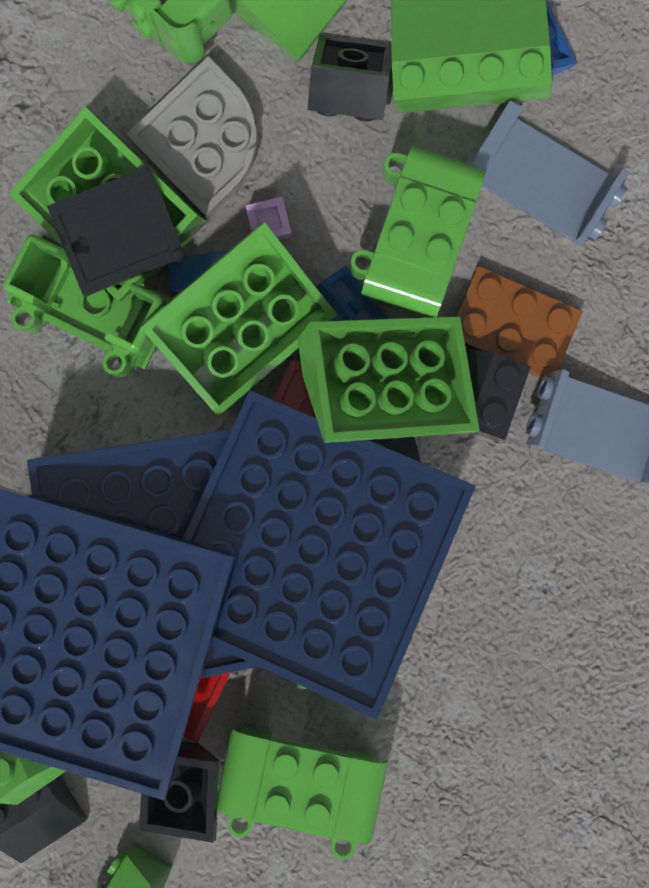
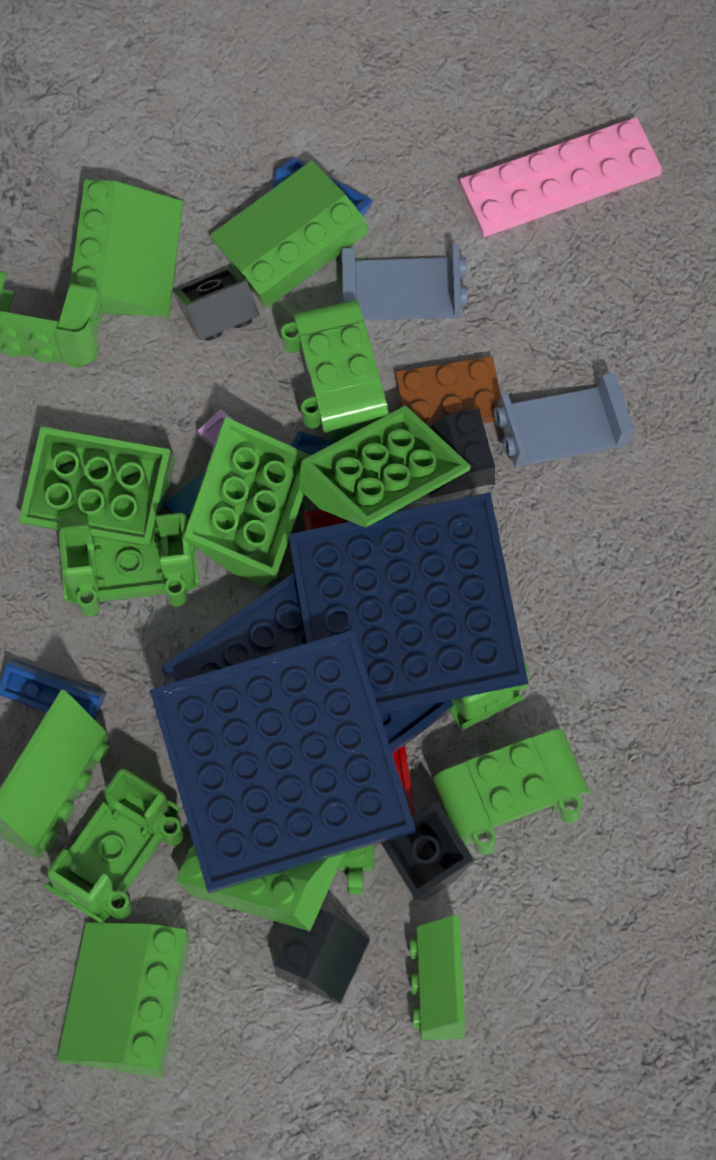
camera: 30 degrees left, 20 degrees down
black container [47,164,186,297] -> none
light grey plate [126,56,257,219] -> none

